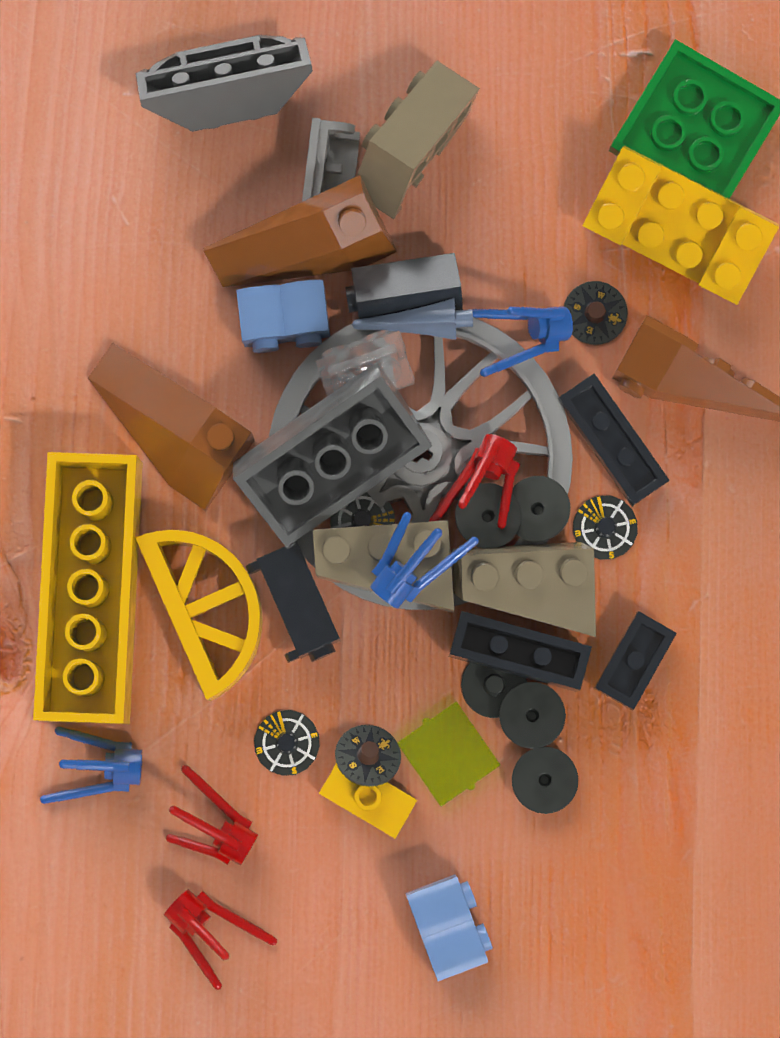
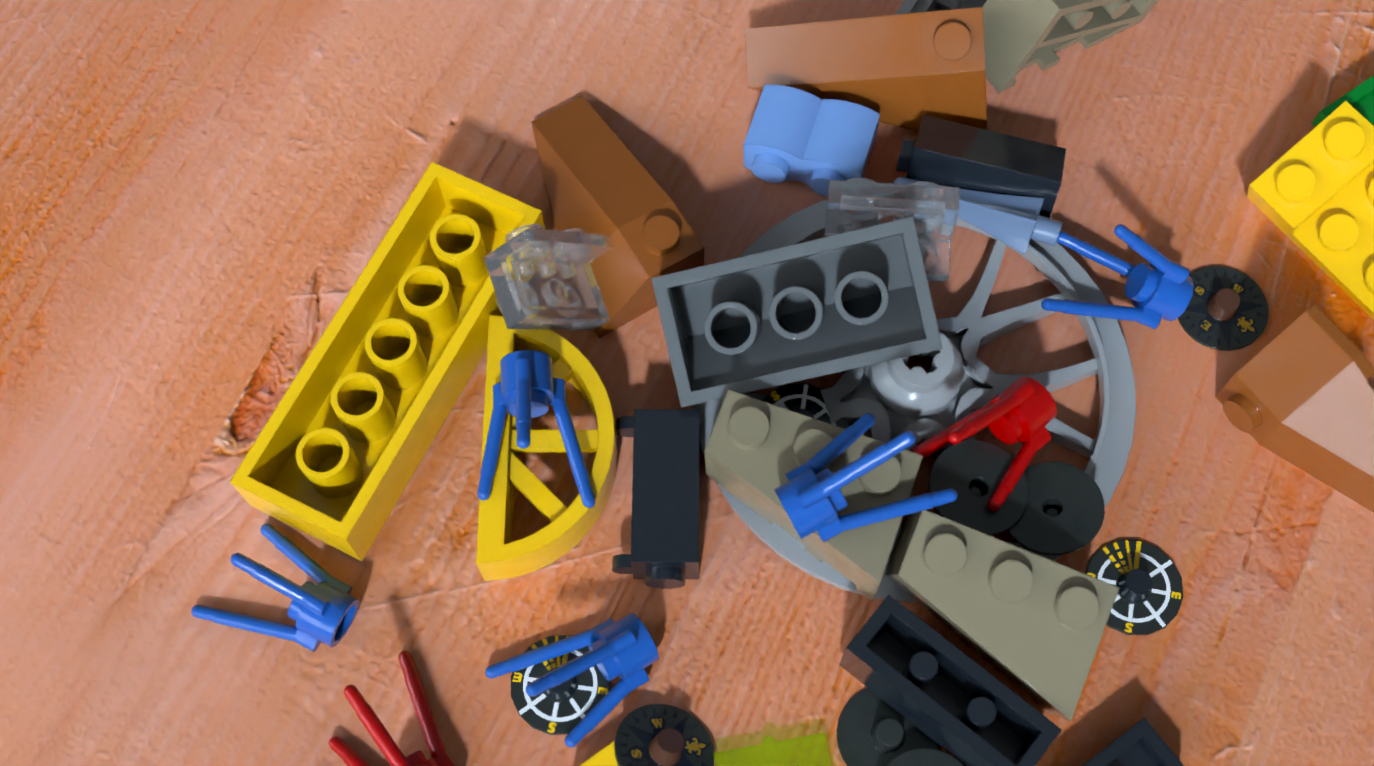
camera: 25 degrees right, 15 degrees down
black plate [558,373,670,507] -> none
none -> blue plant [477,350,596,508]
none -> clear bracket [483,224,614,330]
none -> blue plant [485,613,659,747]

